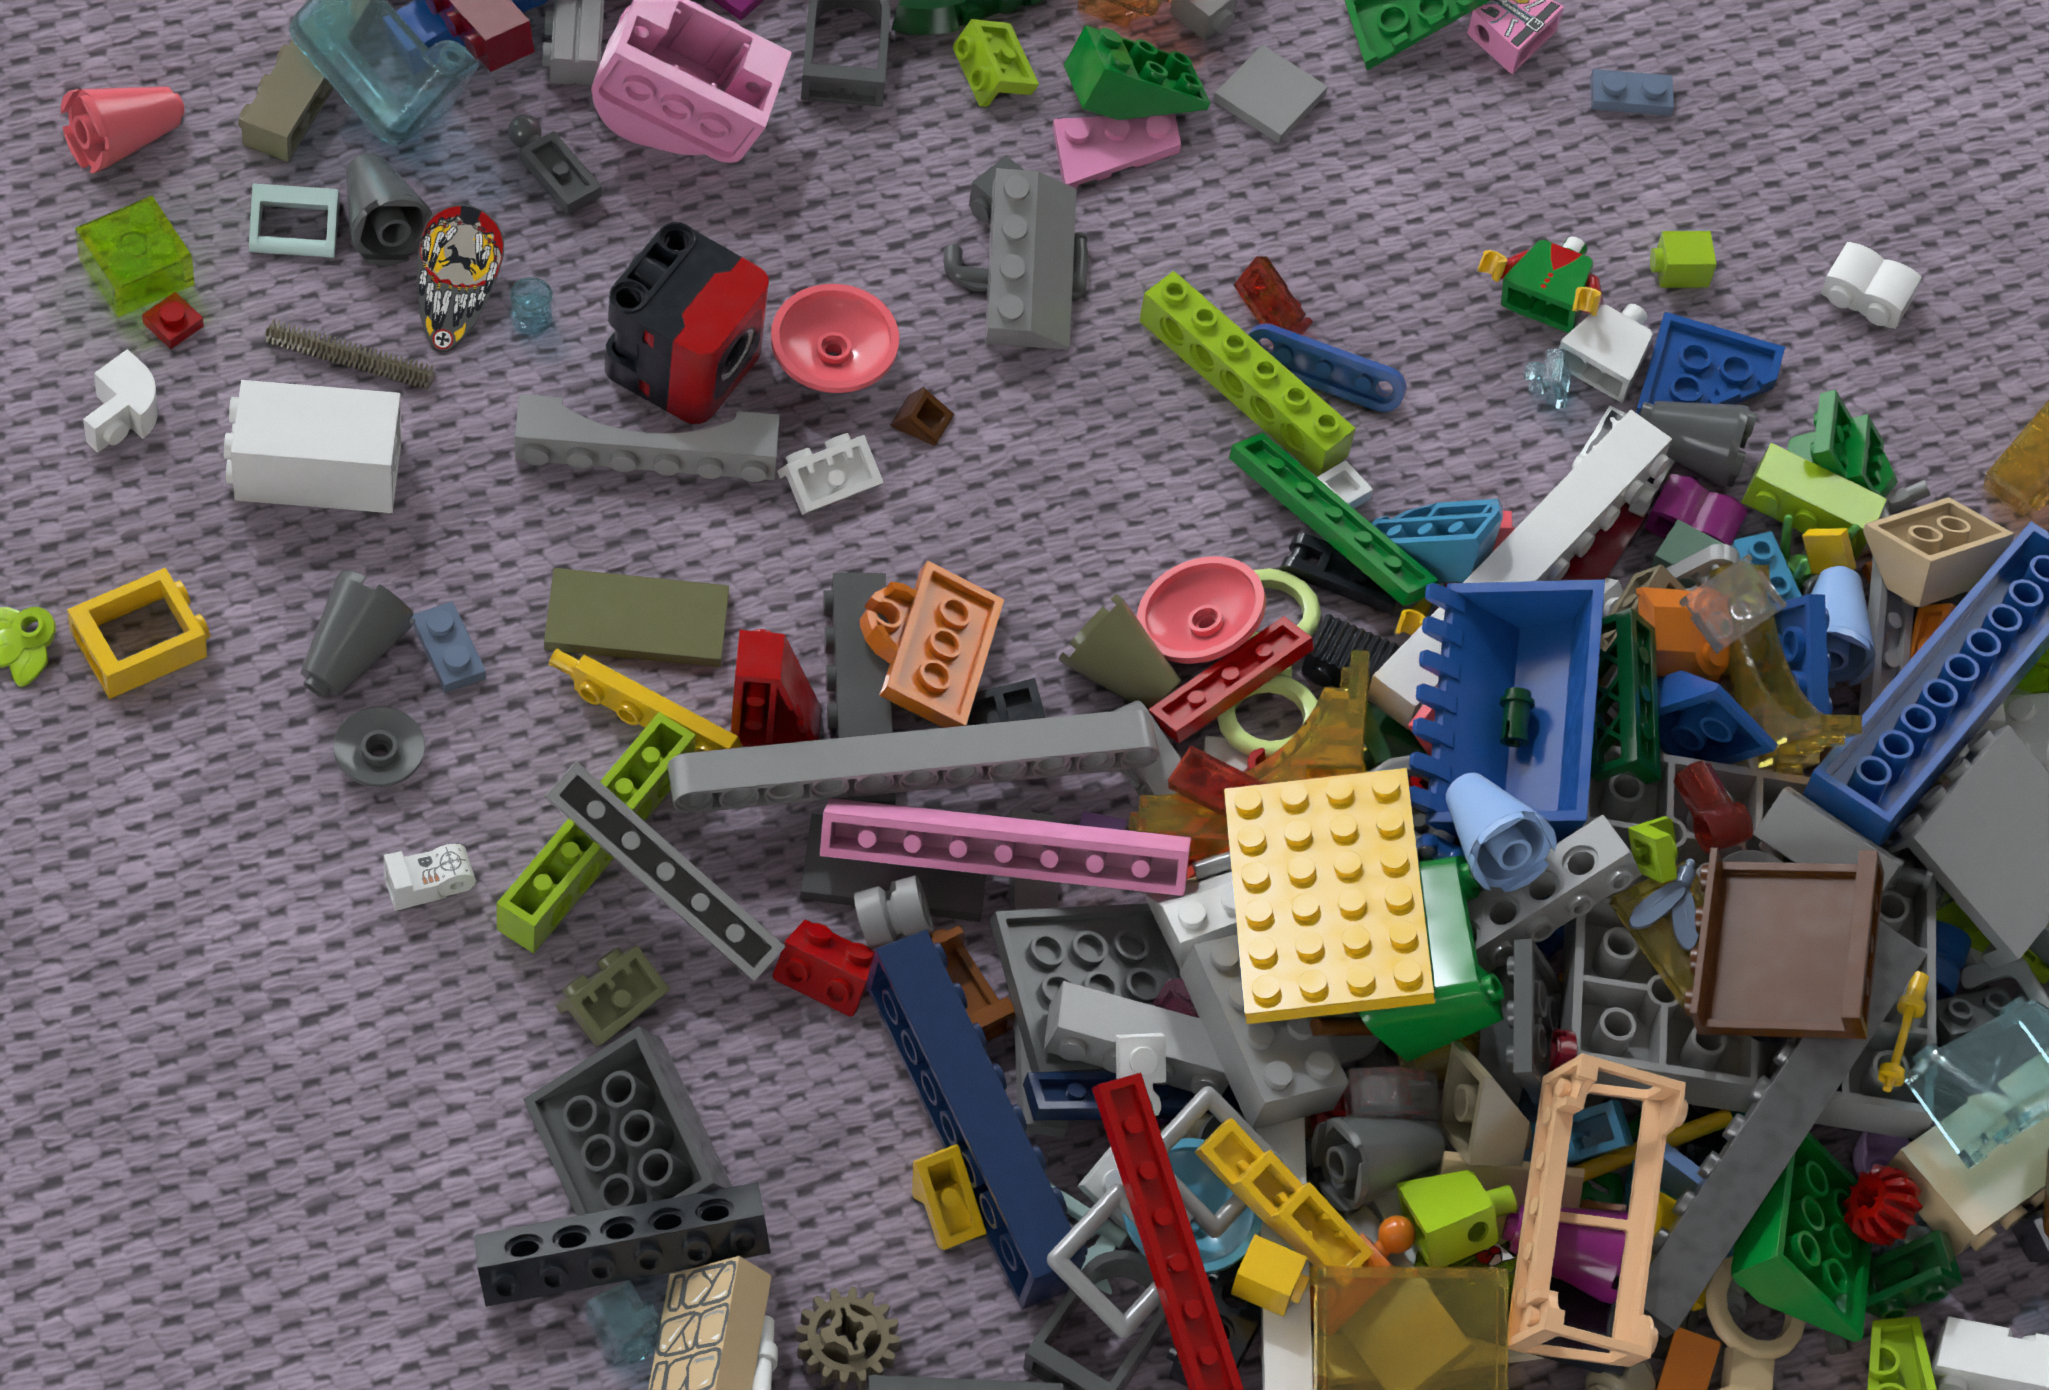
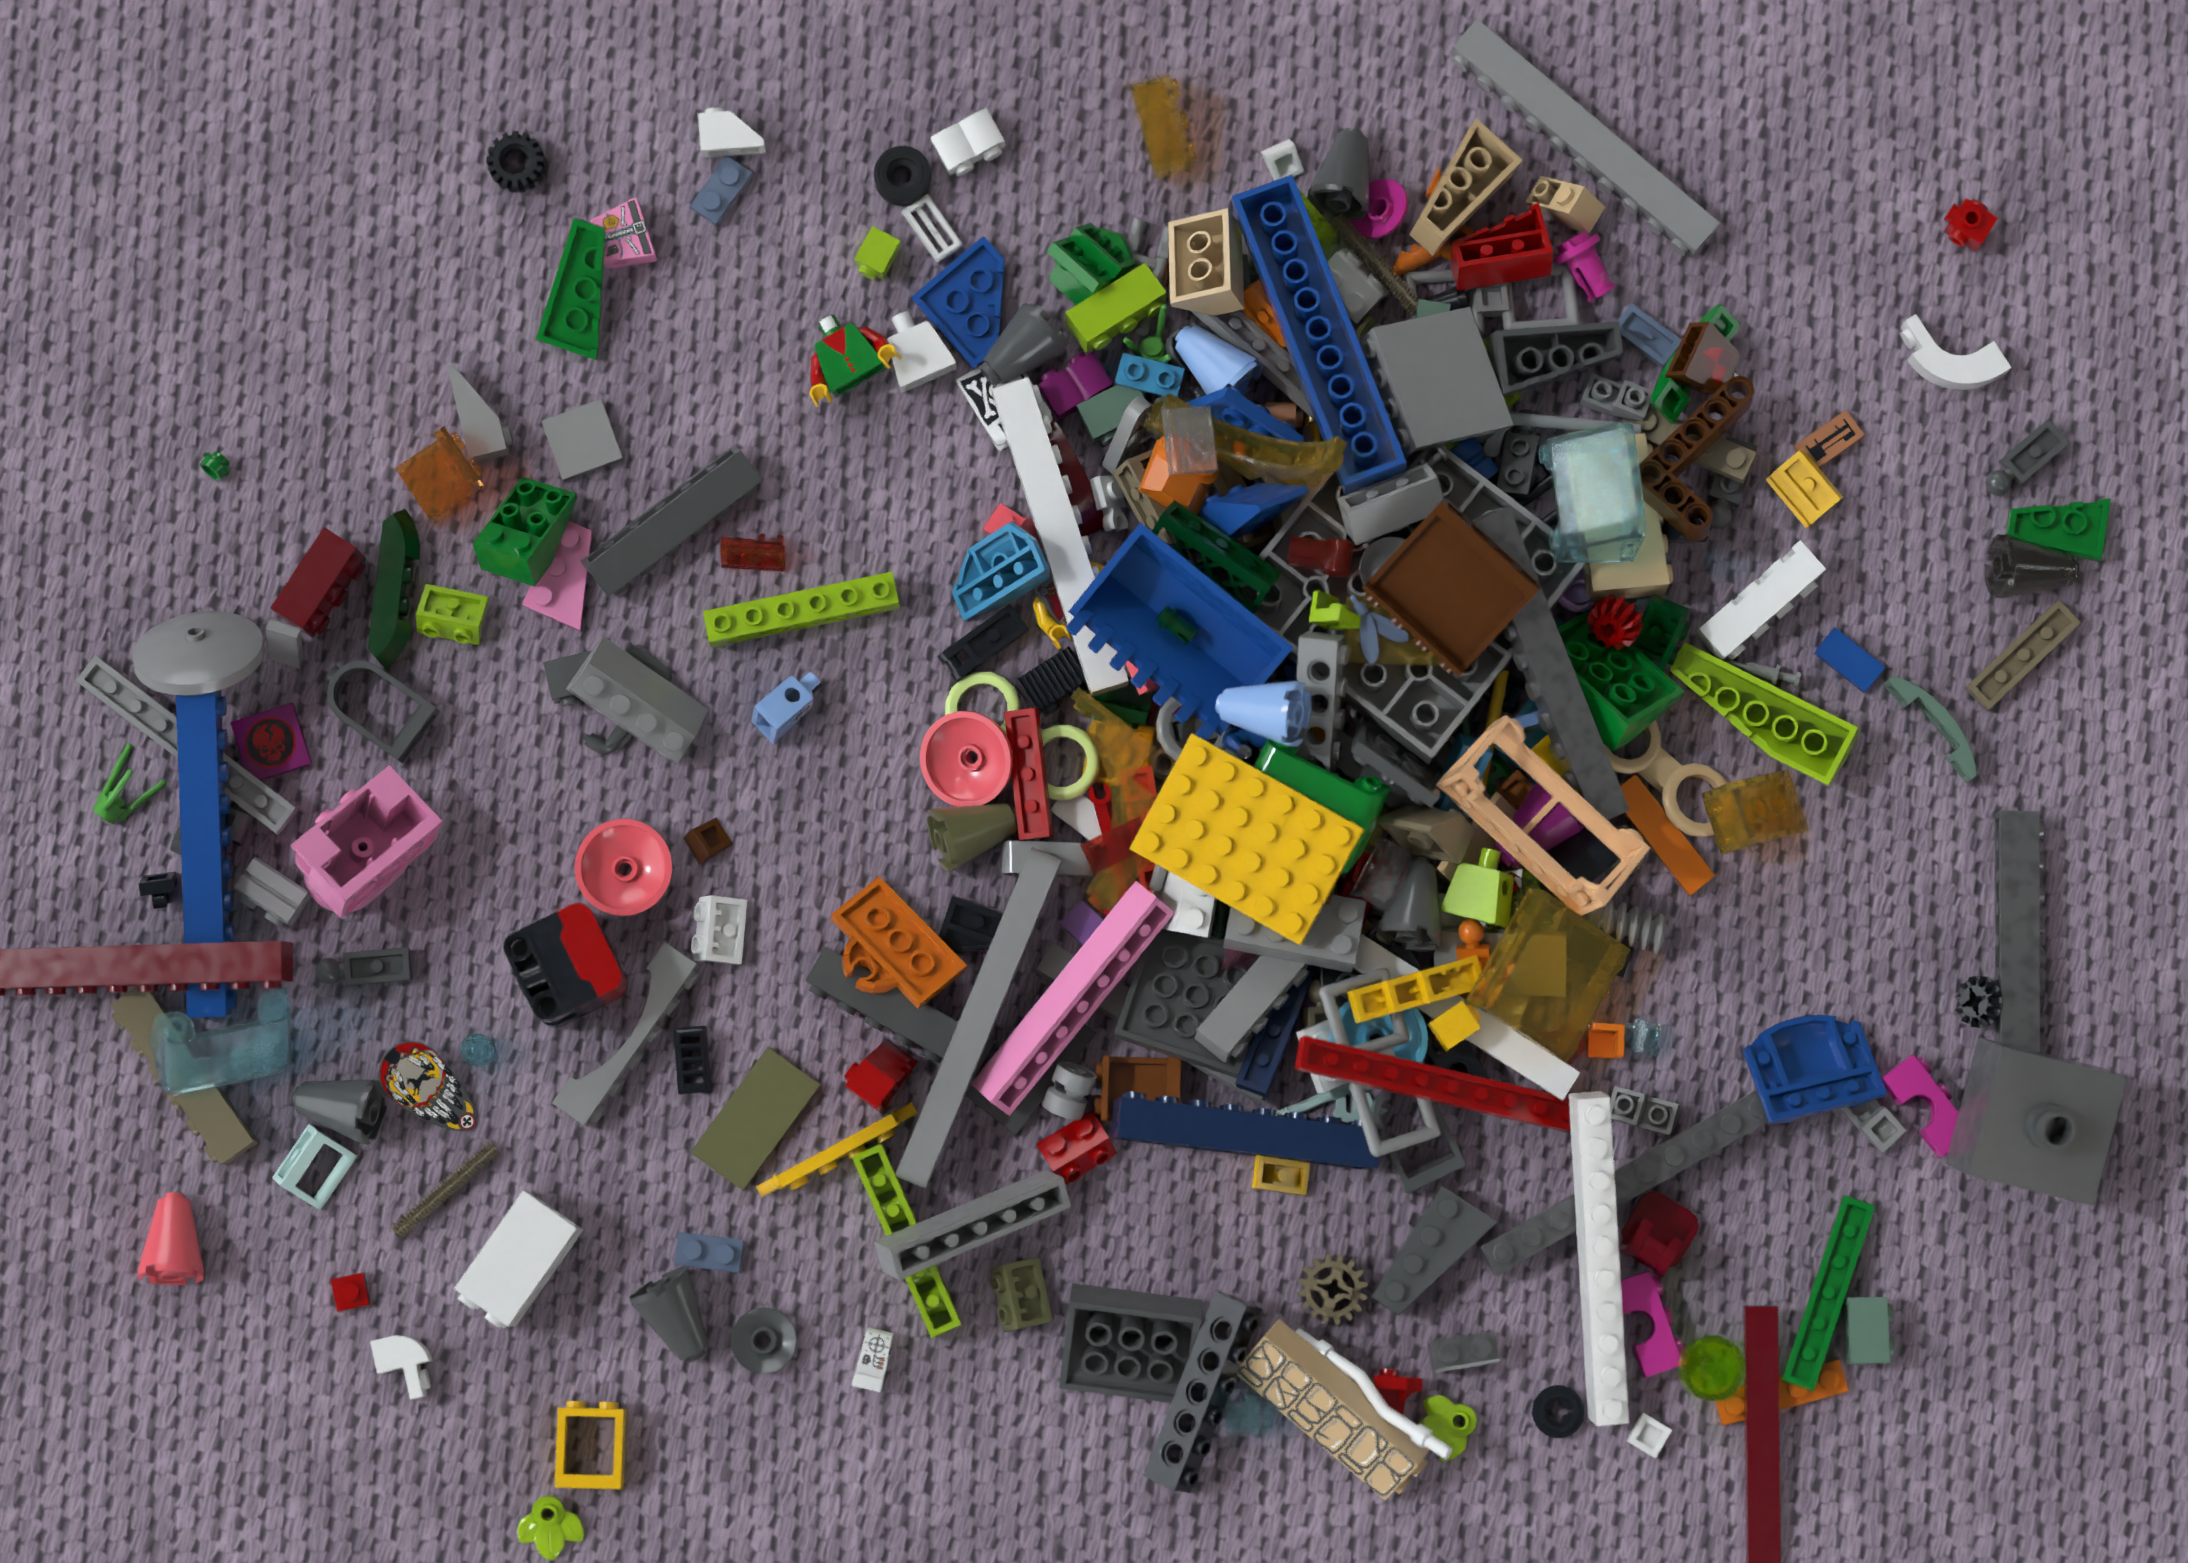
camera: 50 degrees left, 25 degrees up
clear neon green brick [75,195,195,318] -> none
white plate [1116,1033,1166,1116] -> none
green plate [1229,432,1438,607] -> none
blue plate [1248,324,1407,412] -> none
white plate [1317,460,1373,509] -> none
clear light blue tile [1524,349,1571,408] -> none
dark red tile [1548,1029,1577,1072] -> none
yellow tile [1802,528,1857,574] -> none
yellow piece [1878,971,1929,1092] -> none
none -> dark grey brick [581,445,763,597]
none -> black slope [673,1026,711,1094]
none -> white slope [698,107,766,158]
none -> light blue torso [751,672,822,744]
none -> black tyre [874,146,932,206]
none -> white tile [901,194,964,265]

